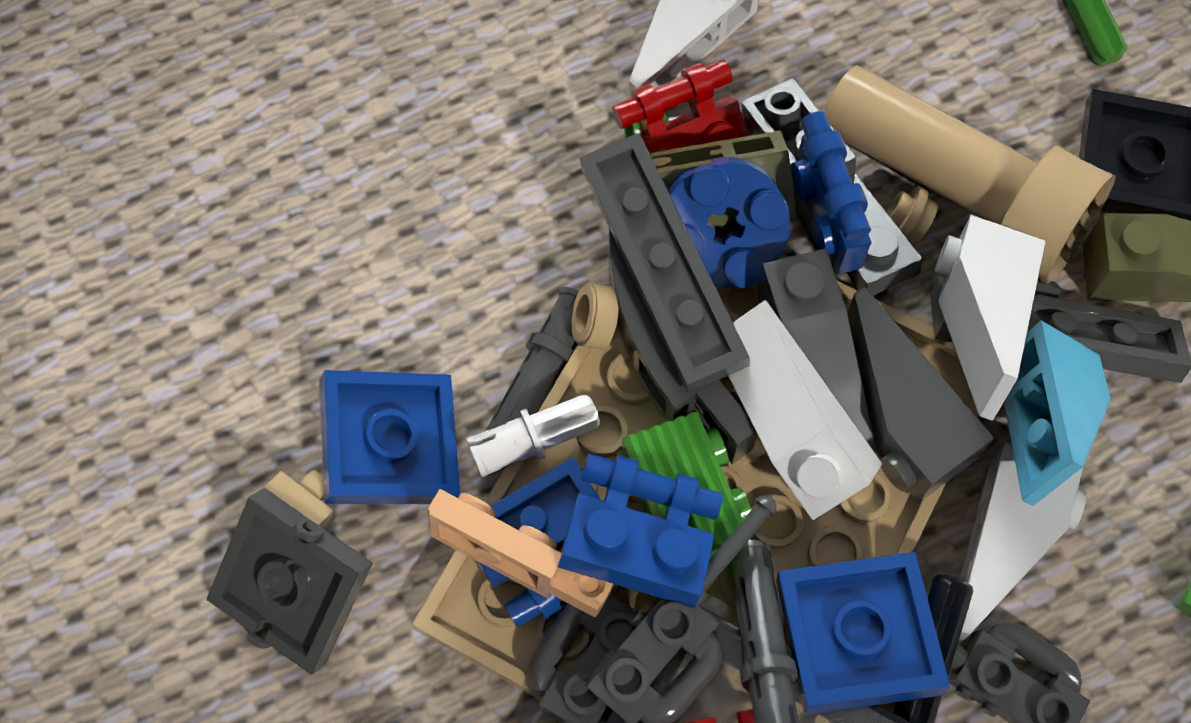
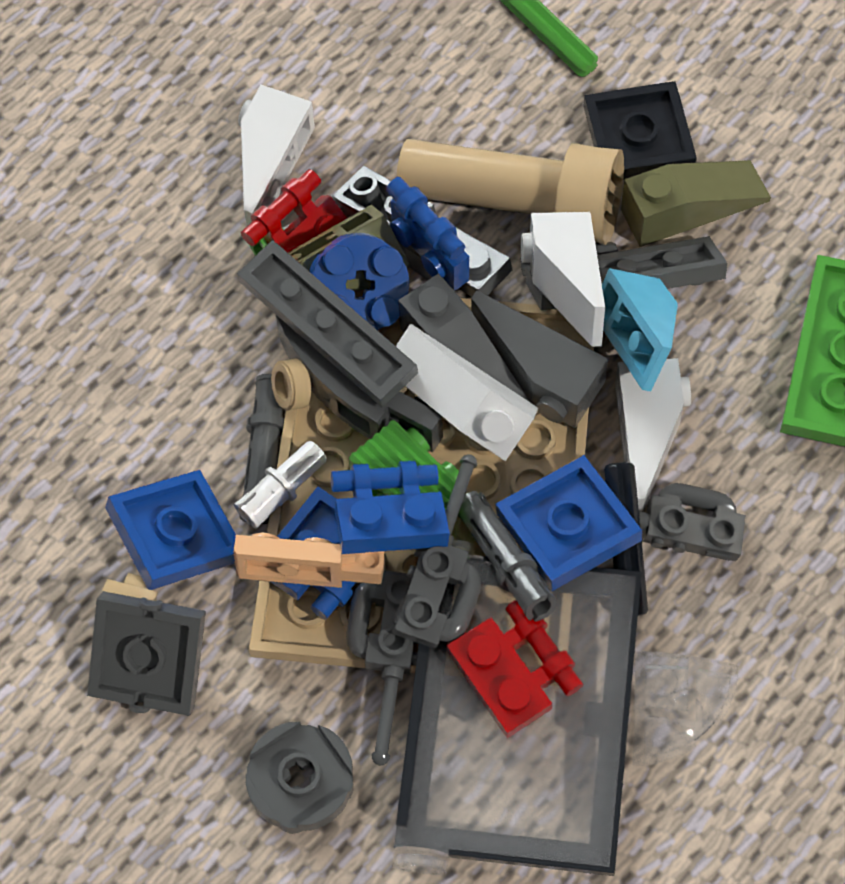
camera: 20 degrees left, 5 degrees down
tan plate [886,186,938,246] -> none

